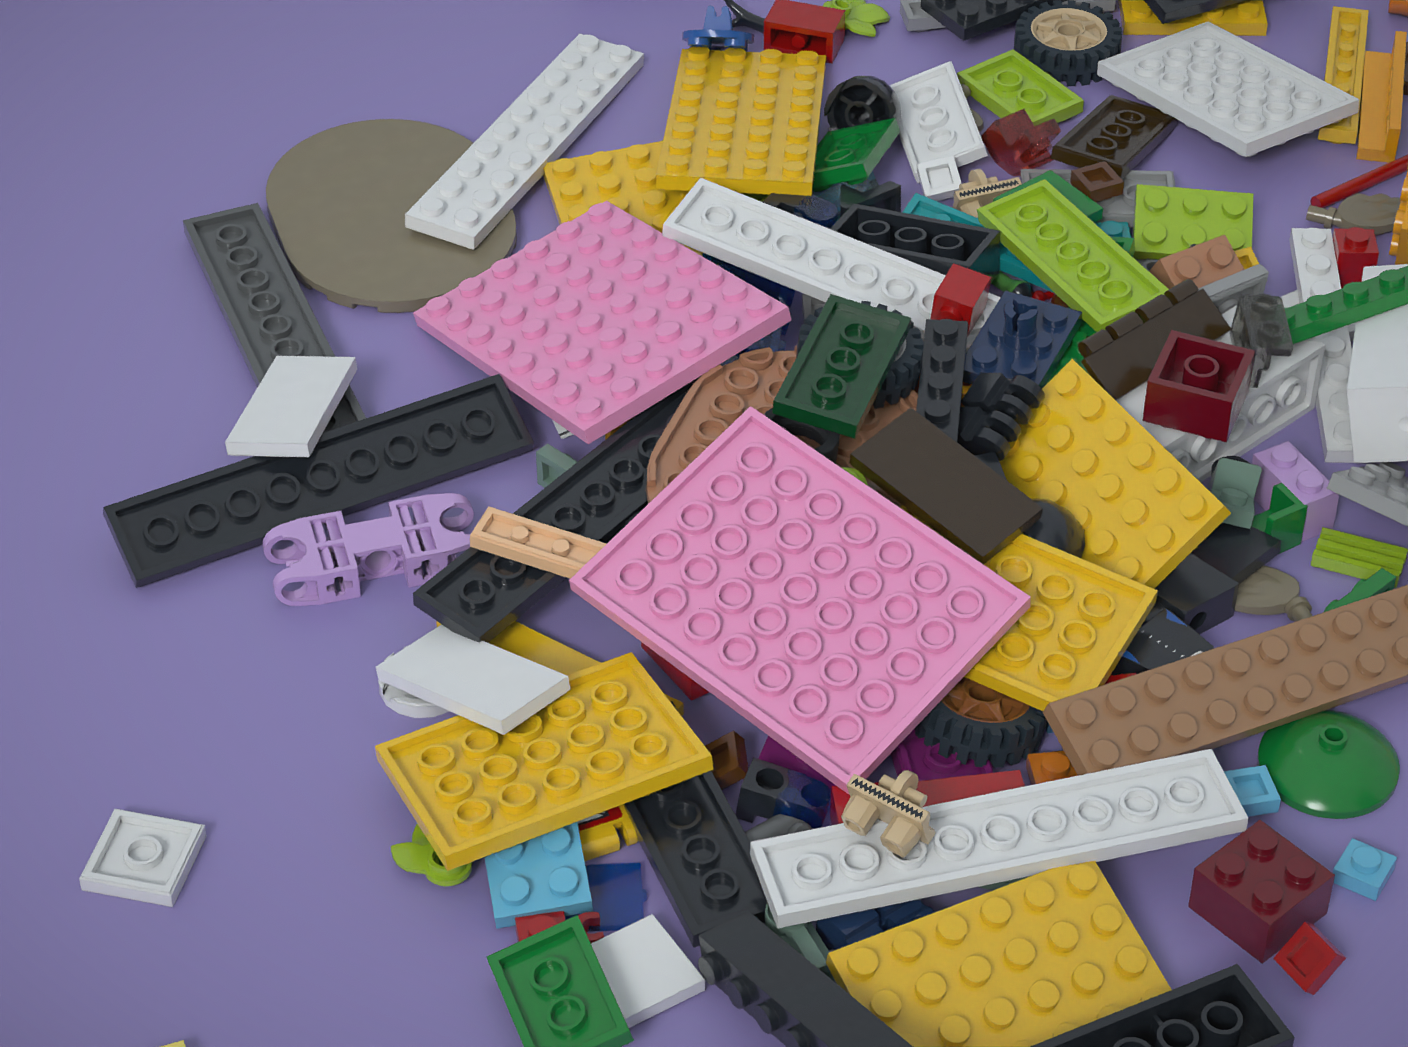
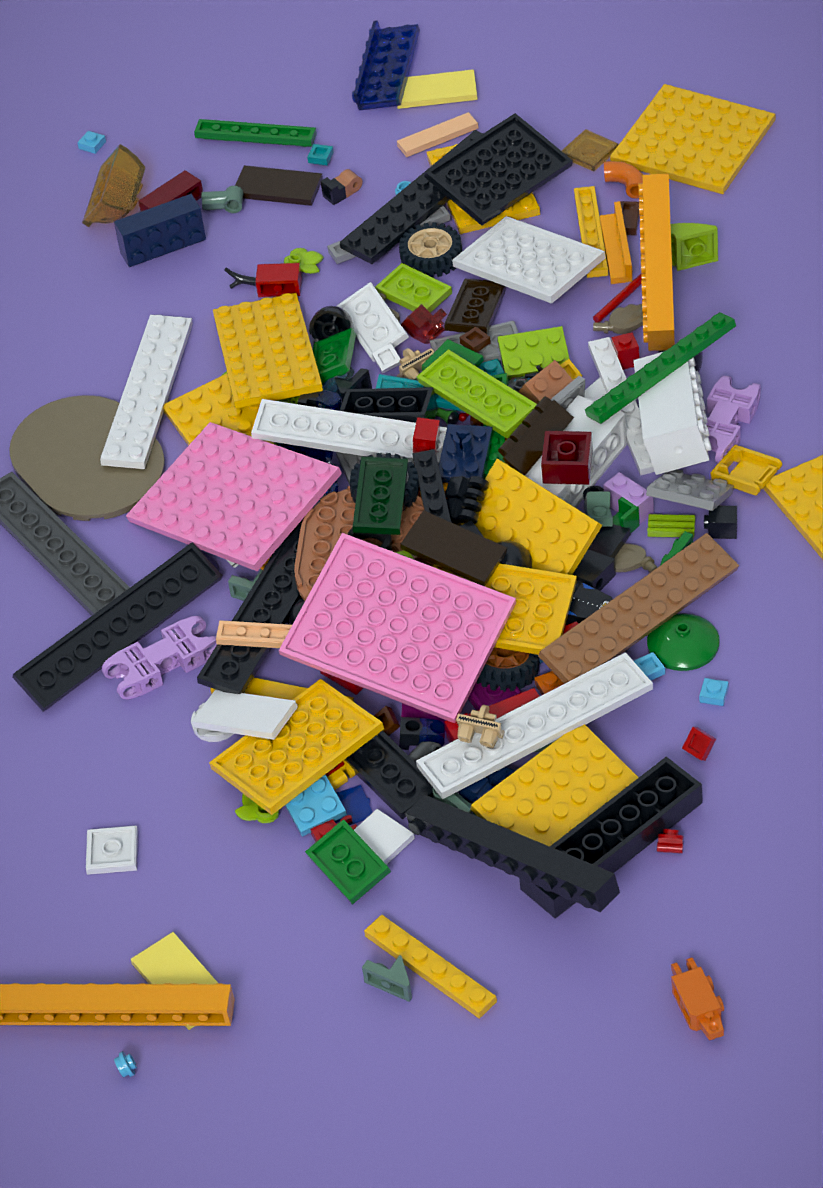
camera: 10 degrees left, 5 degrees up
white tile [225,356,358,457] -> none
blue plate [682,5,754,51] -> none
dark red brick [1188,820,1335,964] -> none
clear smoke bracket [1230,294,1293,388] -> none

